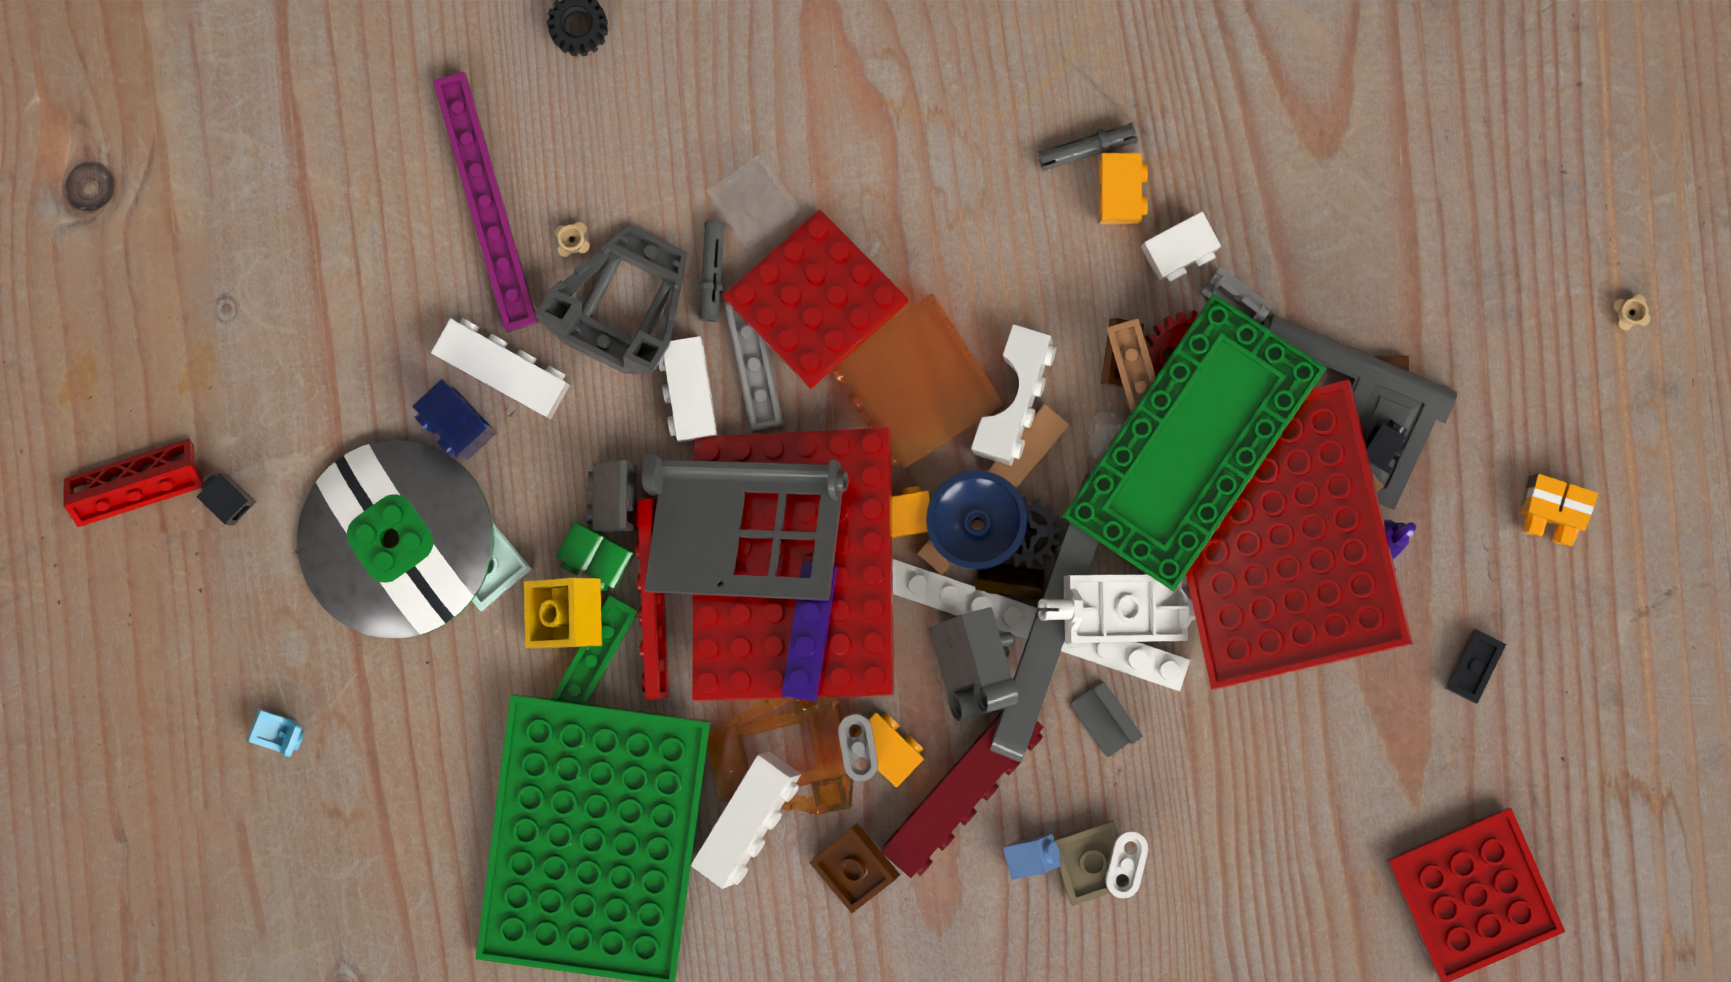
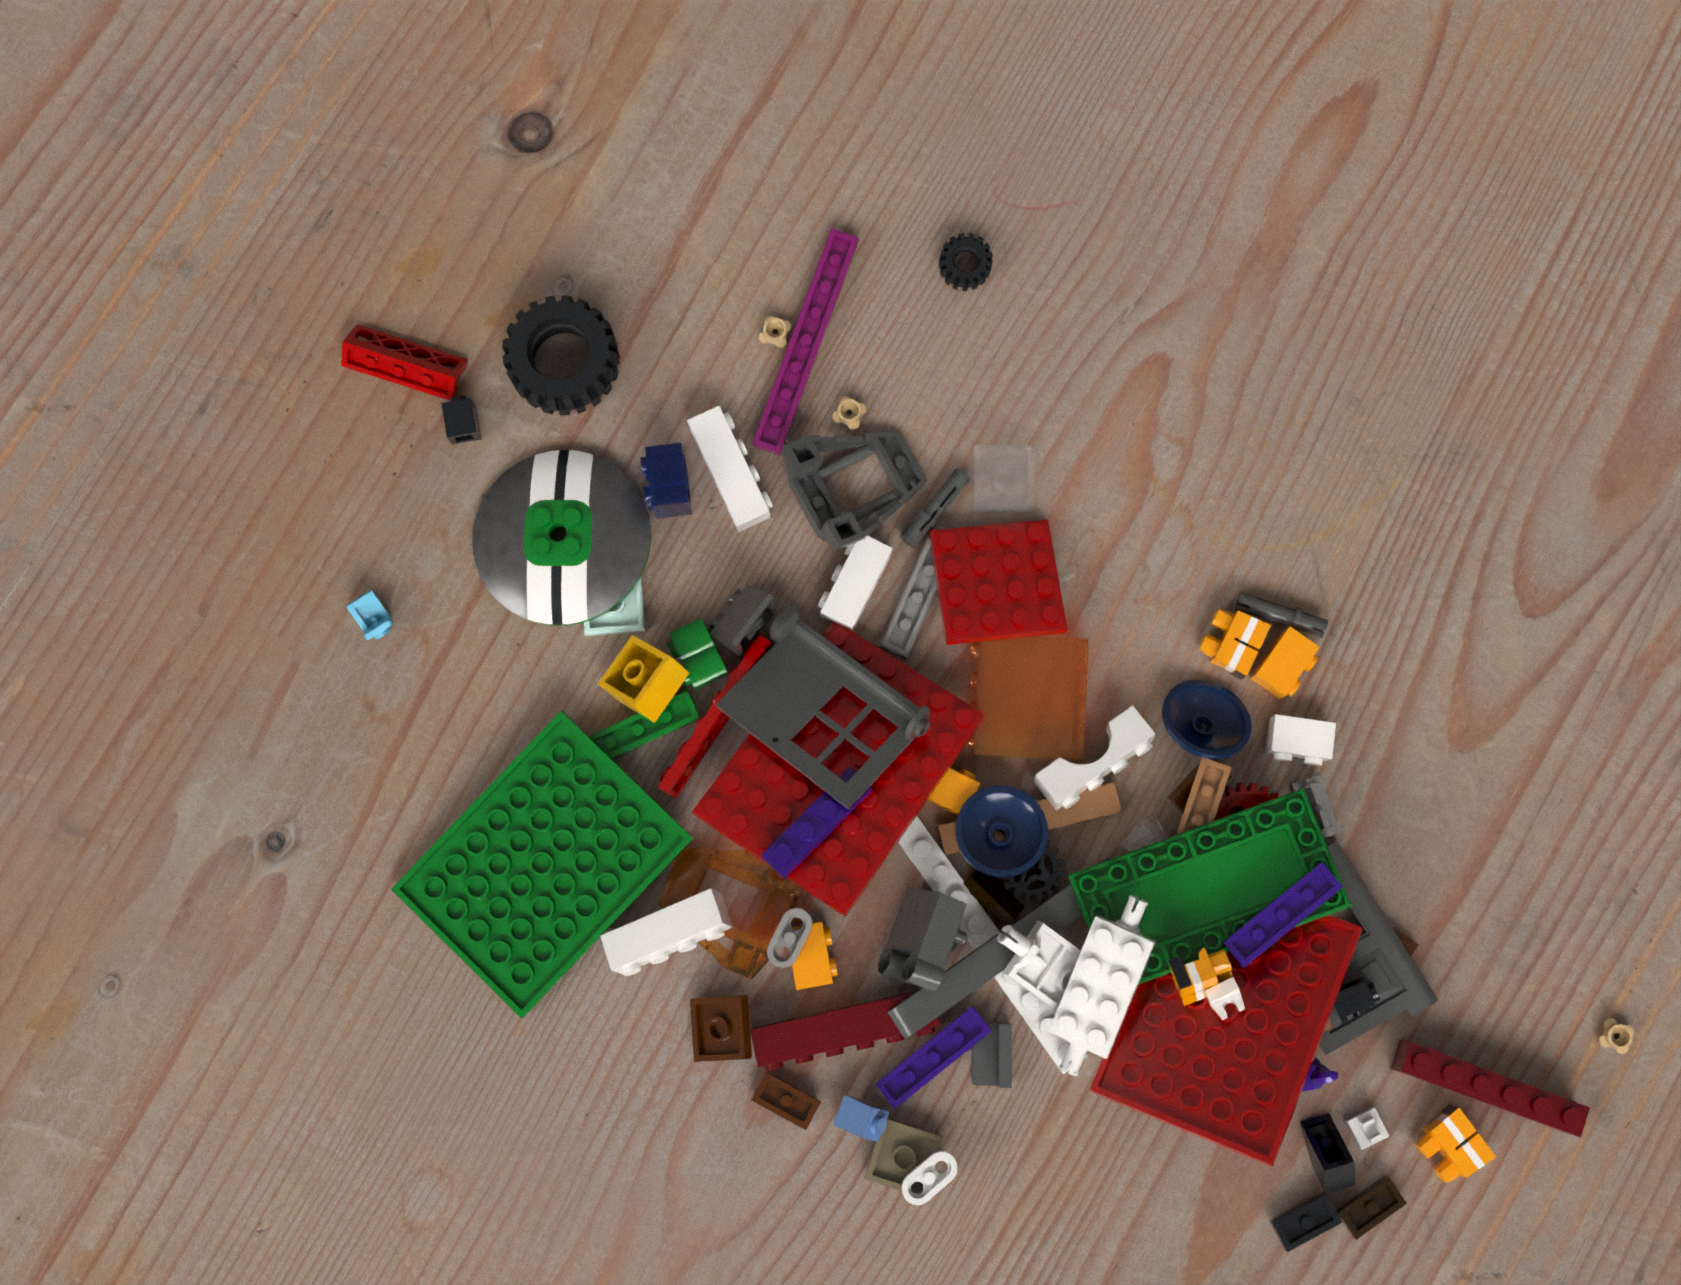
camera: 35 degrees right, 5 degrees down
none -> black tyre [502,295,620,416]
none -> reddish brown plate [751,1071,821,1130]
none -> tan plate [759,316,792,348]
none -> dark purple plate [876,1006,992,1109]
none -> white plate [1048,895,1156,1076]
none -> dark blue dish [1162,680,1252,759]
none -> light orange hips [1168,947,1233,1006]
none -> light orange hips [1198,609,1271,680]
none -> white tile [1204,977,1245,1020]
none -> dark purple plate [1222,862,1343,968]
none -> black slope [1300,1114,1355,1194]
none -> dark brown plate [1336,1175,1407,1240]
none -> white tile [1344,1106,1389,1150]
none -> dark red brick [1391,1040,1590,1138]

